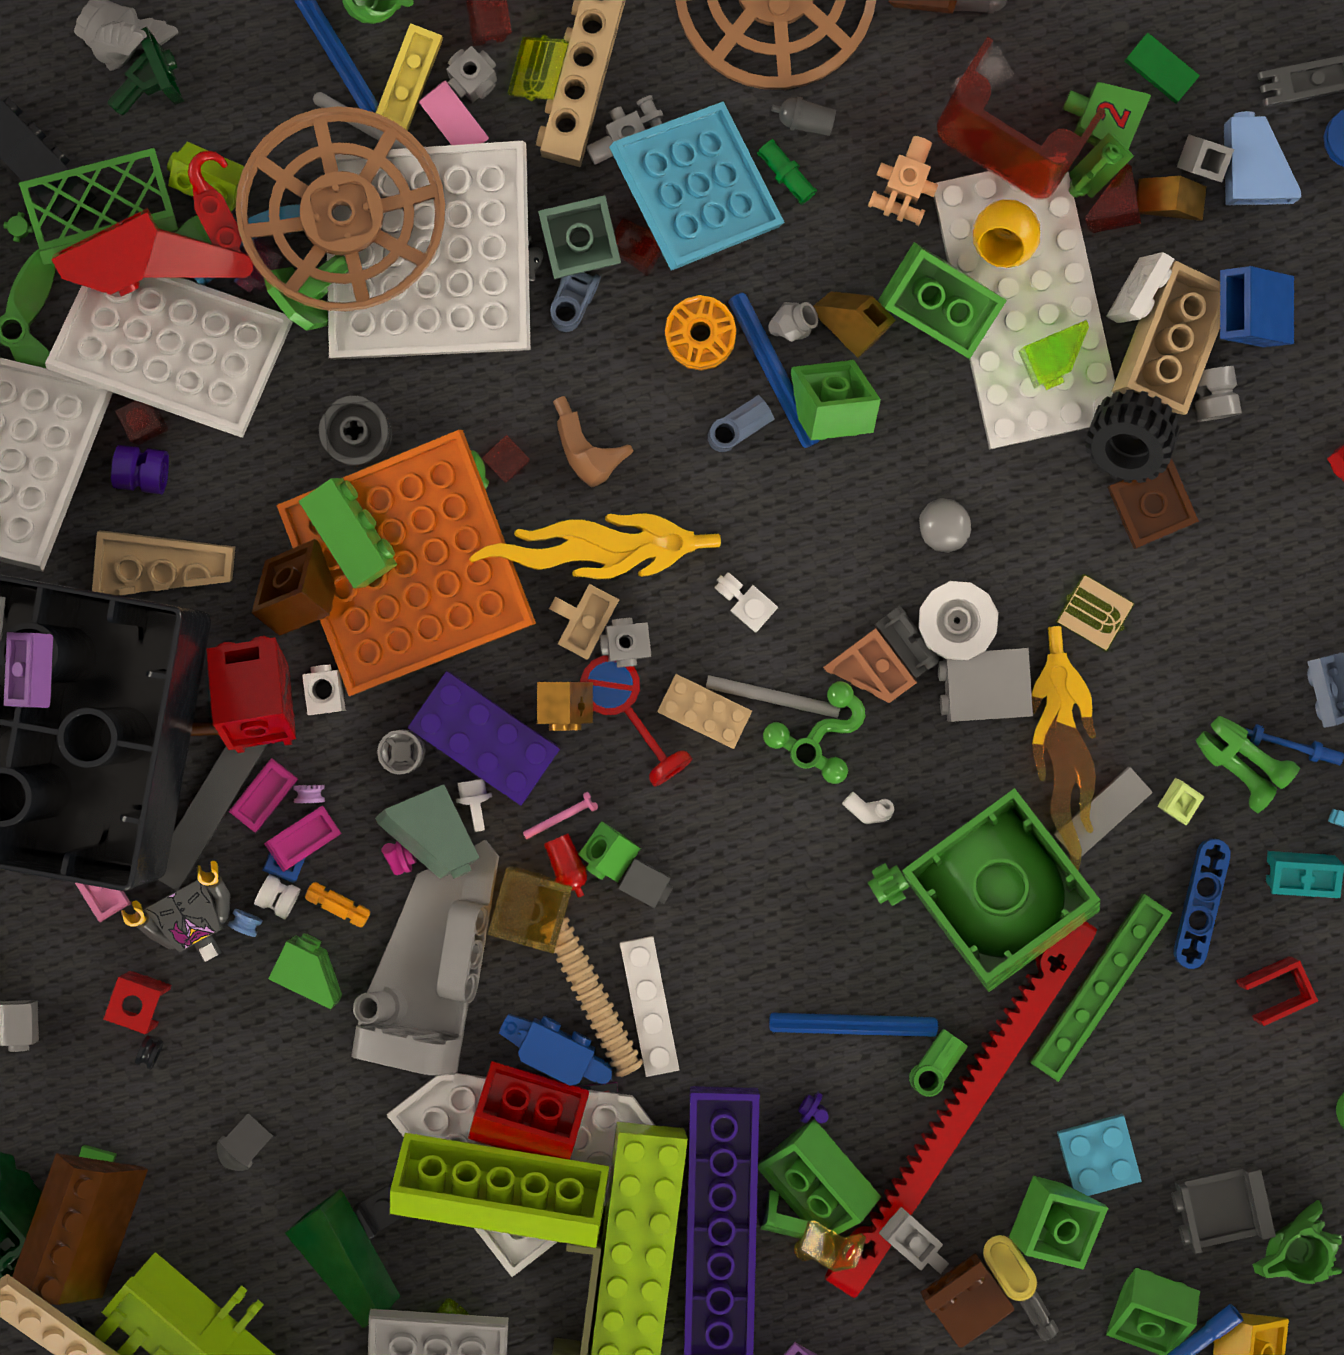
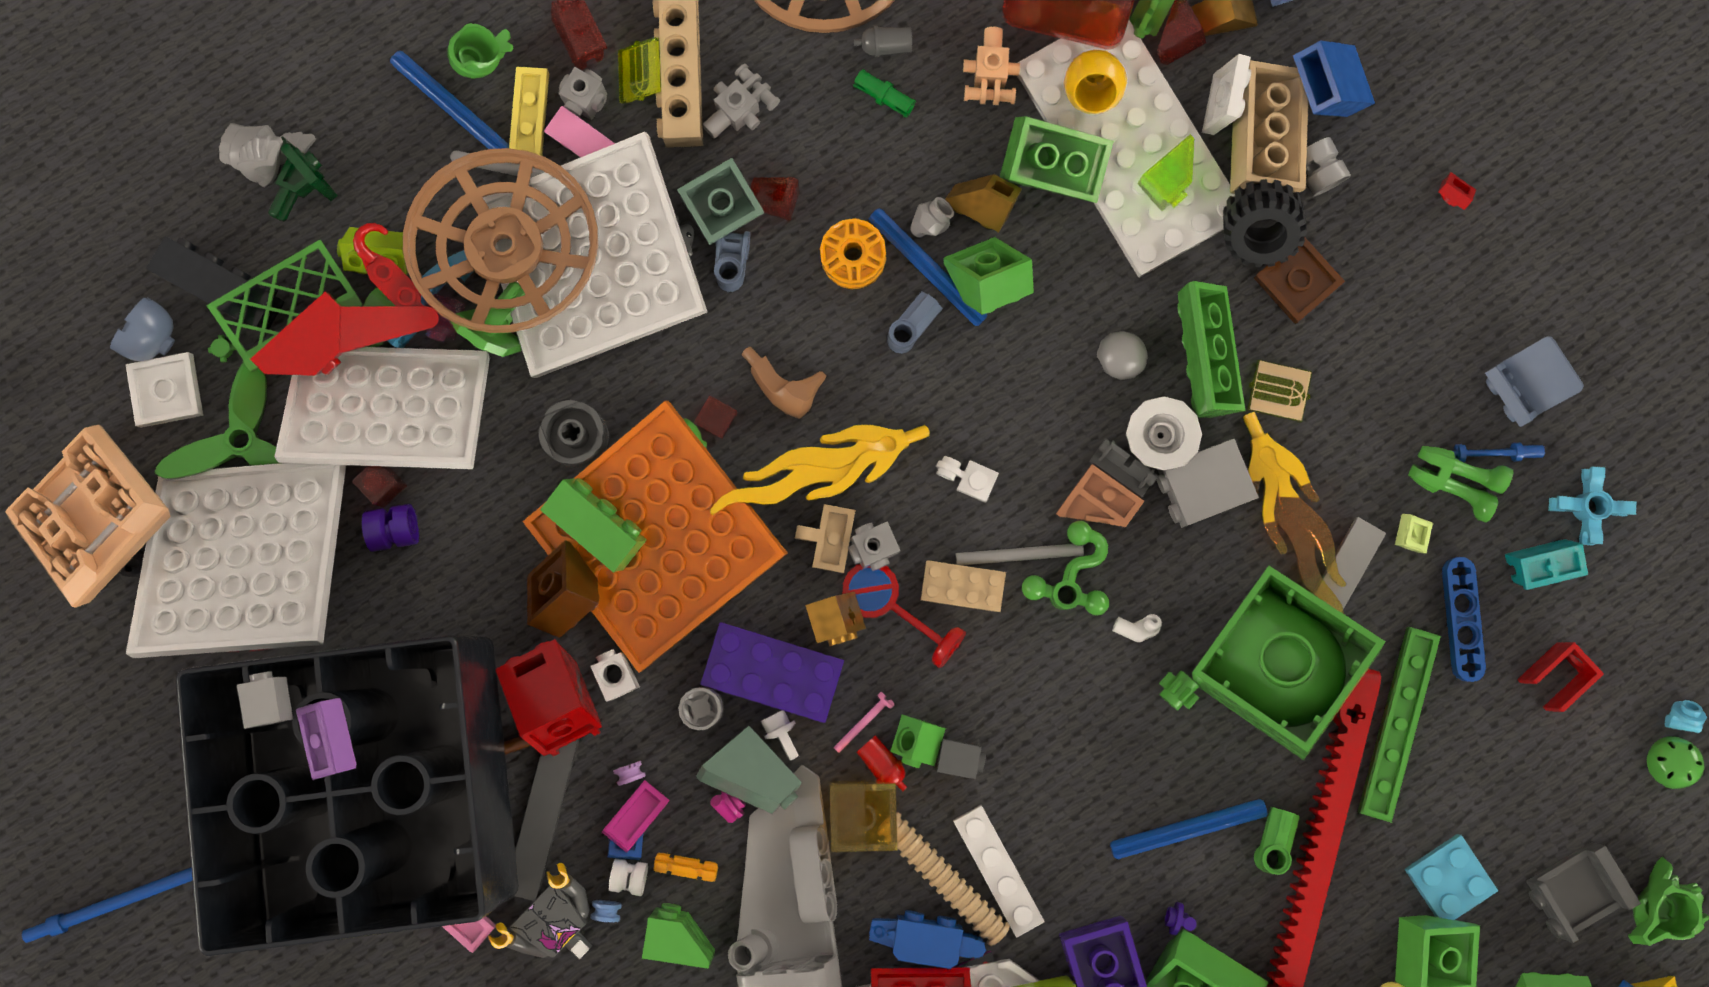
camera: 15 degrees left, 5 degrees down
tan wing [92,530,235,595] -> none
dark pink tile [229,758,299,833] -> none
medium azure plate [609,101,785,271] -> none
none -> bright green slope [1177,281,1245,418]

